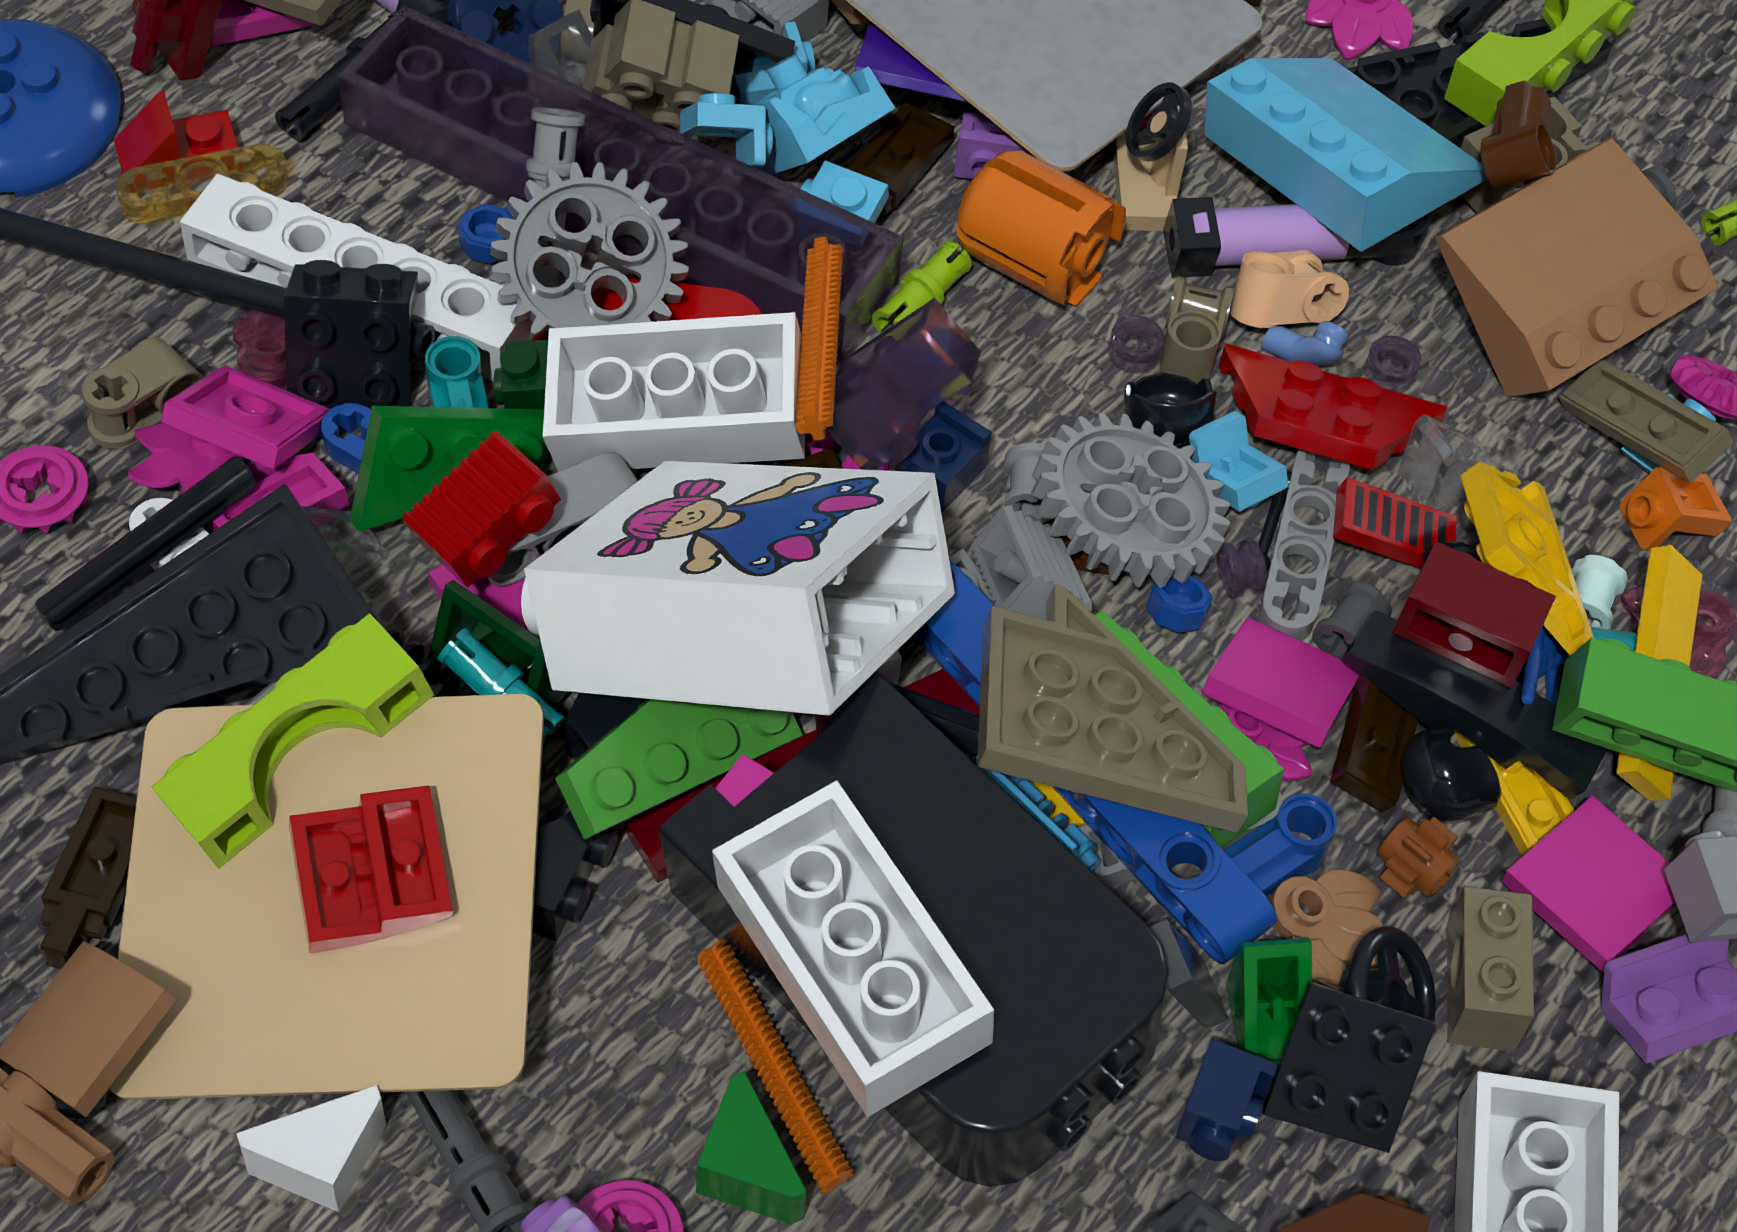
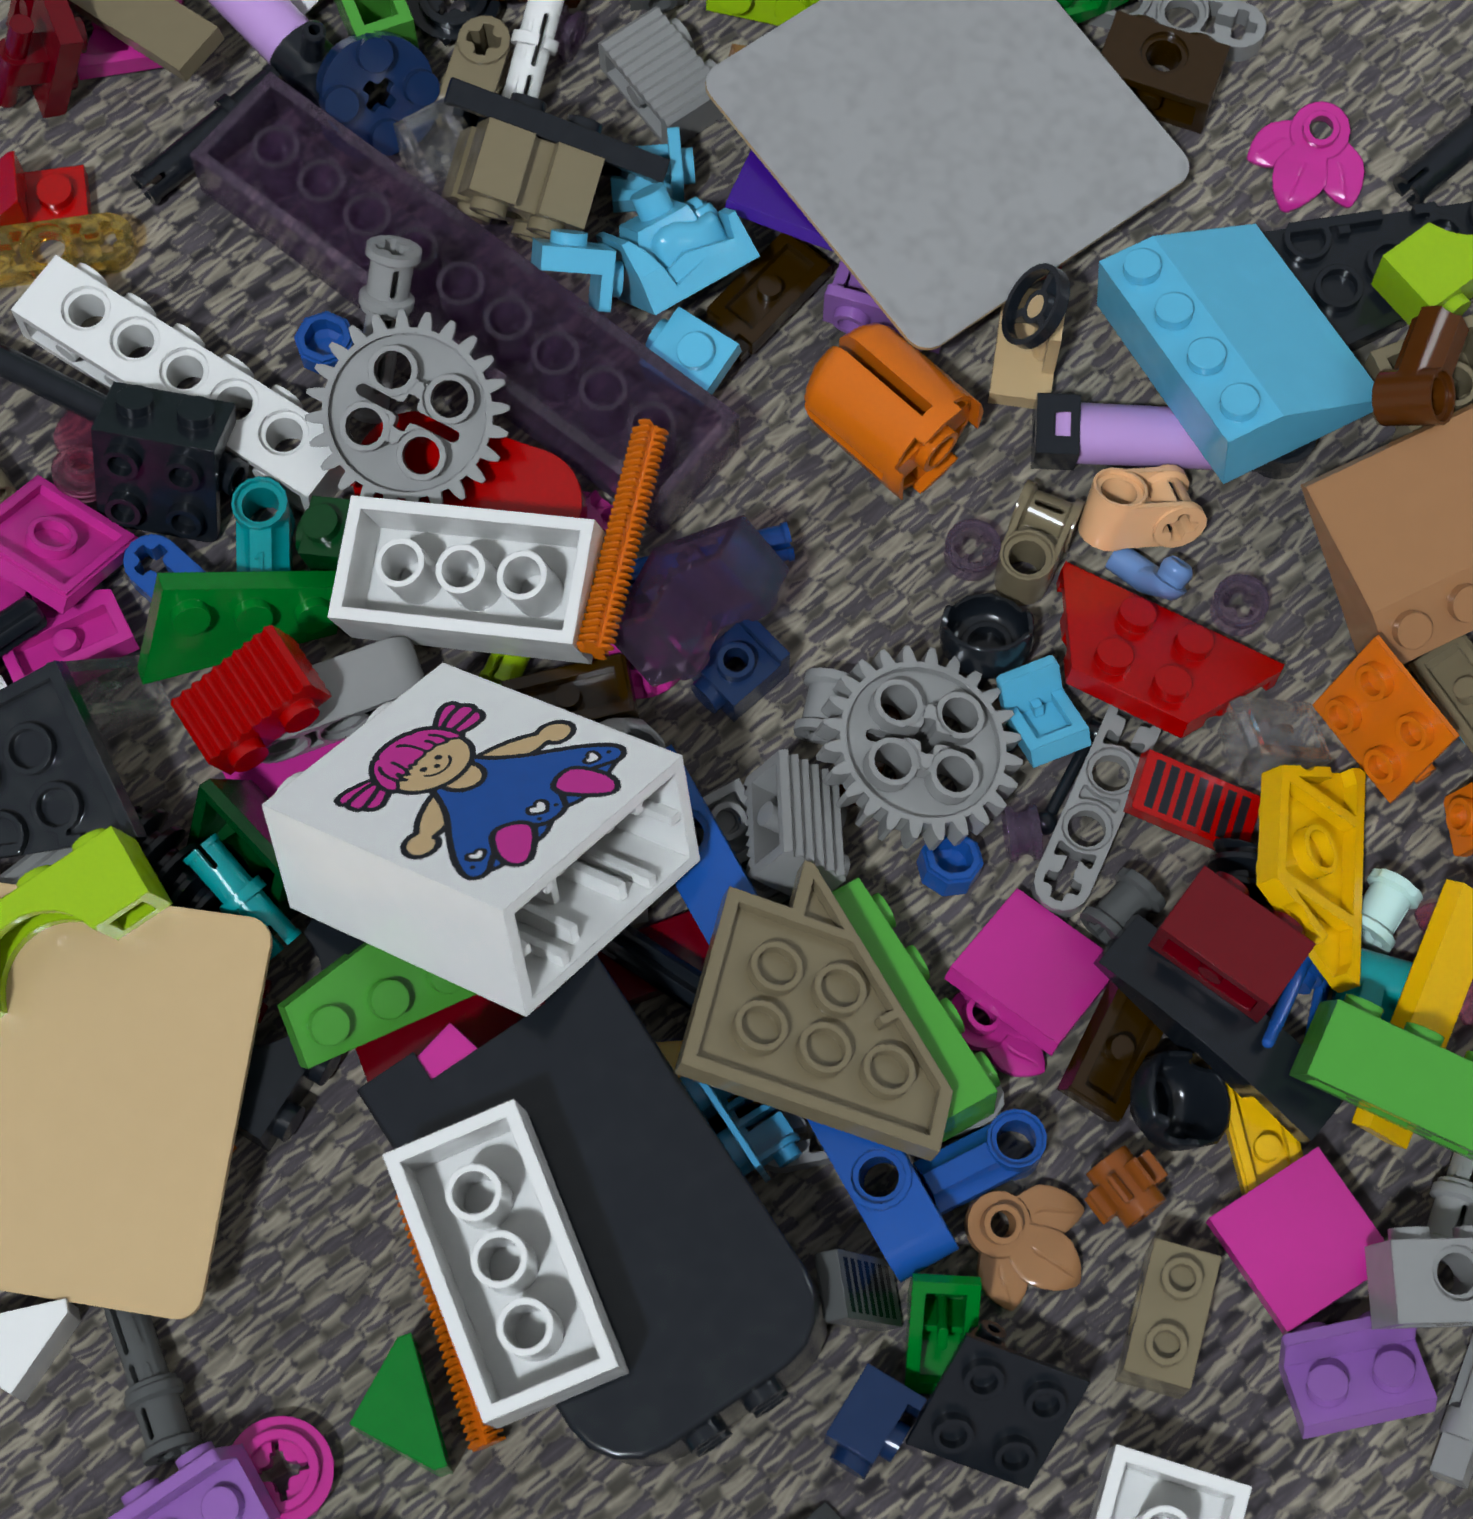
camera: 15 degrees right, 15 degrees up
red slope [289,785,453,954] -> none
lime pin [872,241,972,342] -> none
black piece [1340,926,1436,1021] -> none
none -> orange hinge [1312,635,1460,804]

